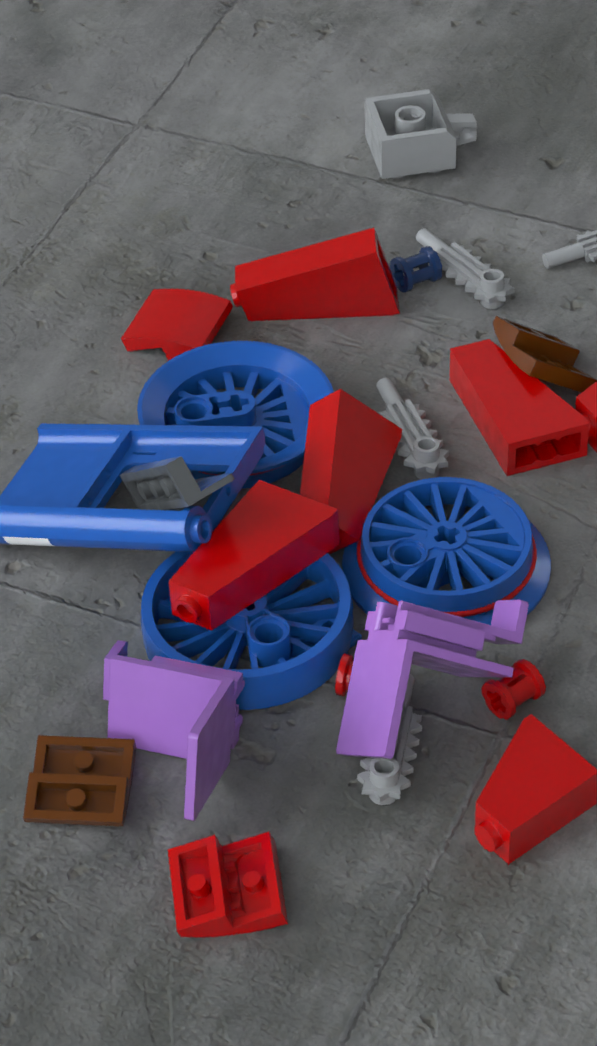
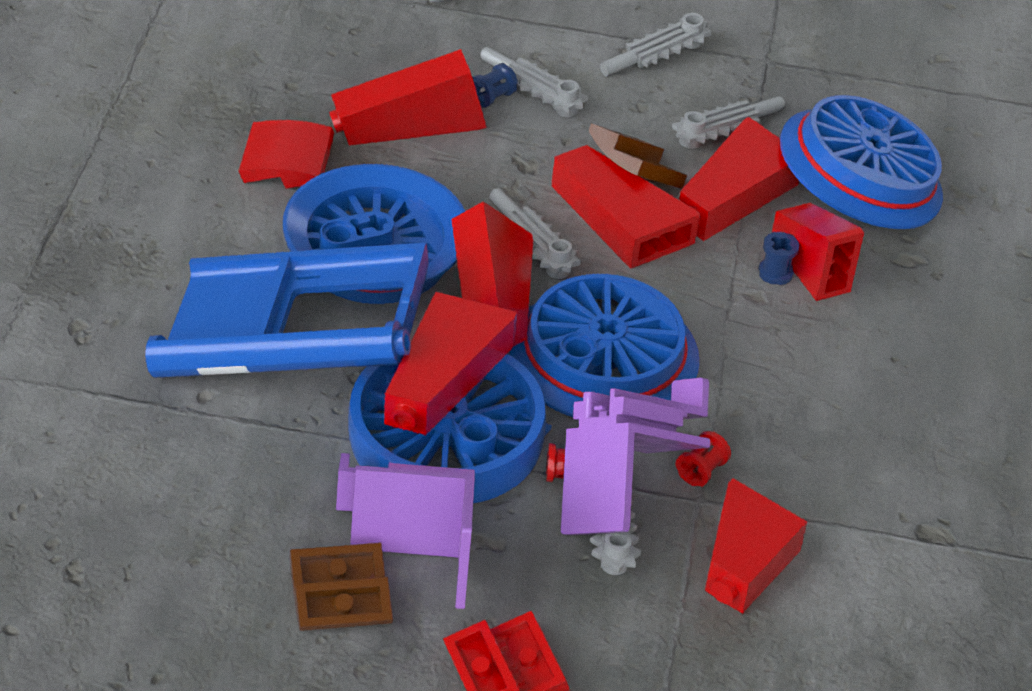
camera: 20 degrees left, 0 degrees up
dark grey panel [119,456,235,510] -> none

